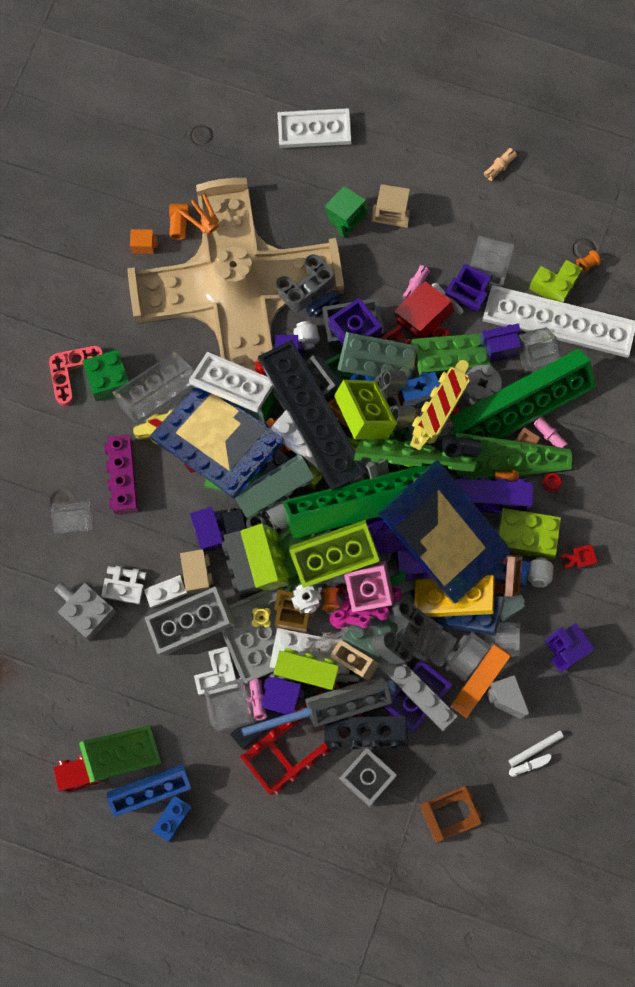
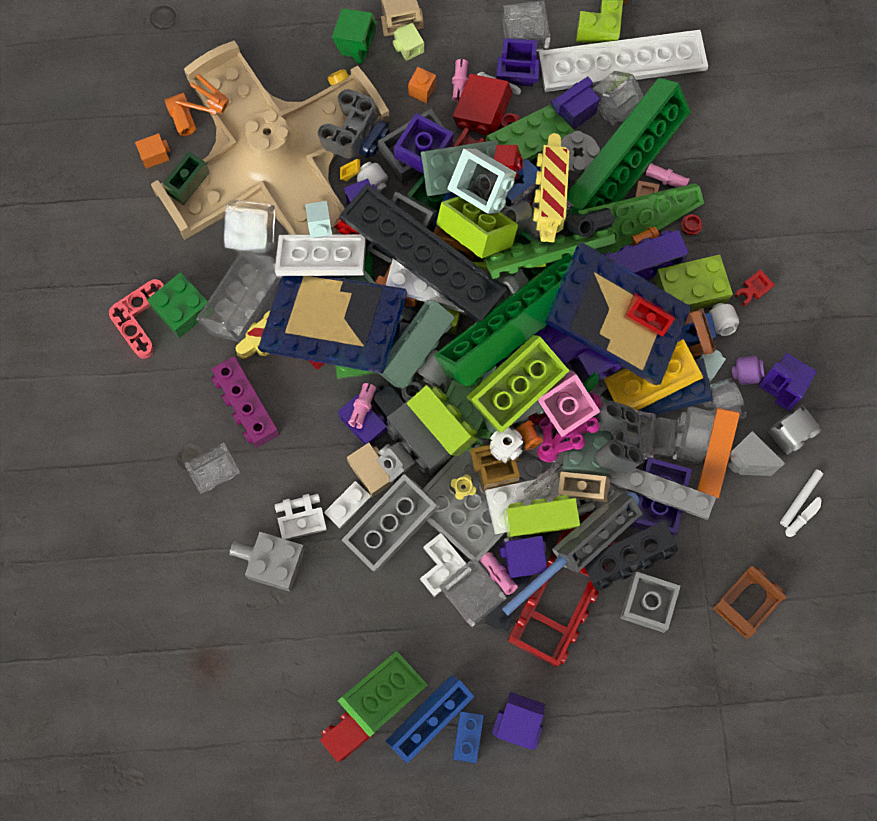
camera: 30 degrees left, 0 degrees up
none -> dark green brick [163,151,210,205]
none -> clear brick [224,200,275,253]
none -> light aqua brick [305,201,332,238]
none -> yellow tile [327,69,349,85]
none -> yellow piece [340,159,360,182]
none -> bright pink pin [348,383,376,428]
none -> light grey brick [377,442,416,482]
none -> yellowish green brick [393,23,424,61]
none -> orange brick [408,67,436,103]
none -> light aqua window [447,148,516,214]
none -> dark purple plate [491,692,545,750]
none -> red brick [494,145,523,179]
none -> red slope [626,293,675,337]
none -> medium lavender head [732,355,765,385]
none -> light grey brick [767,404,822,455]

